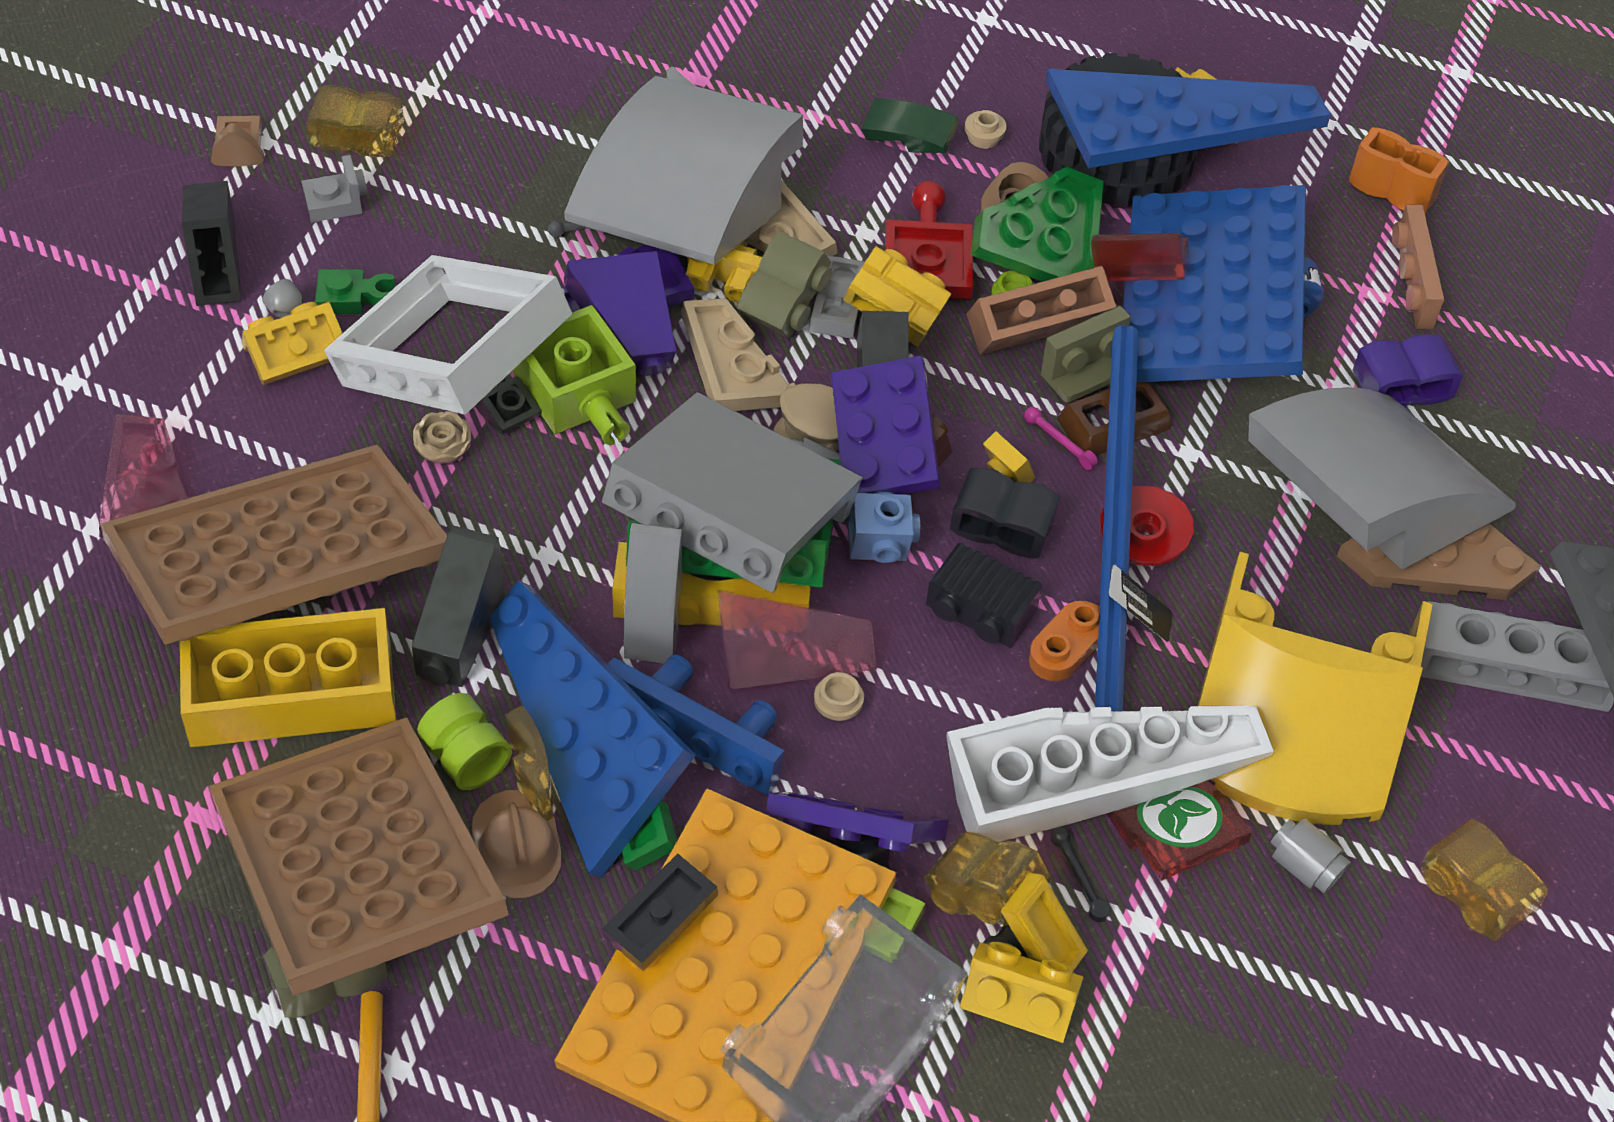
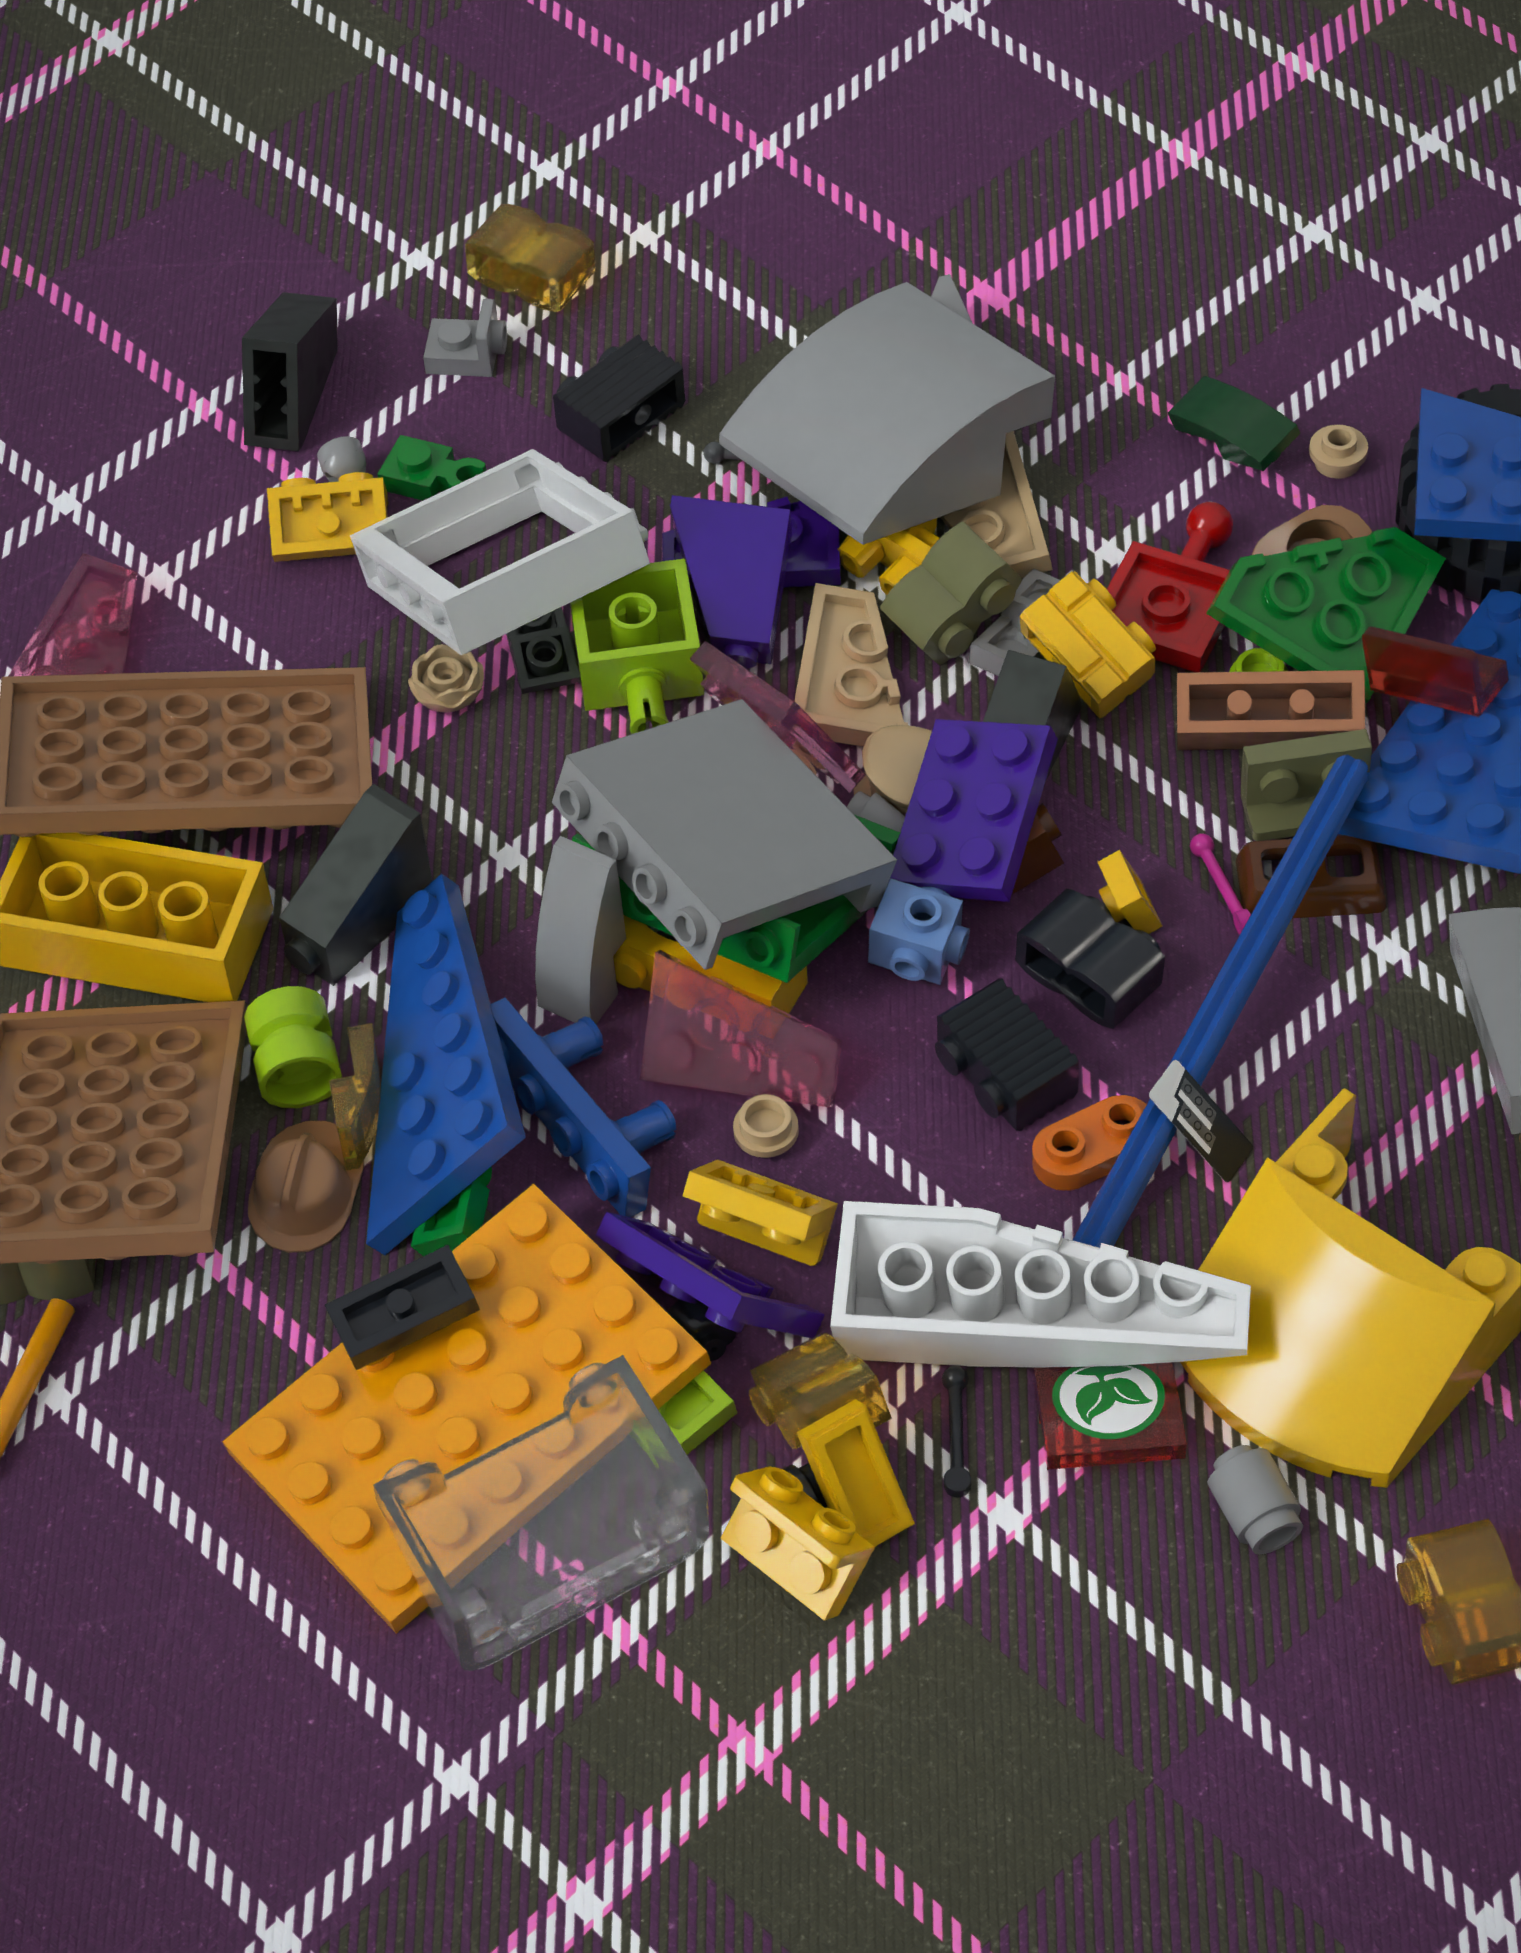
camera: 30 degrees right, 0 degrees up
medium nougat tile [211,115,264,166] -> none
red dish [1100,486,1194,566] -> none
none -> black brick [553,334,686,462]
none -> yellow bracket [683,1159,838,1266]
none -> clear pink wing [690,641,866,793]

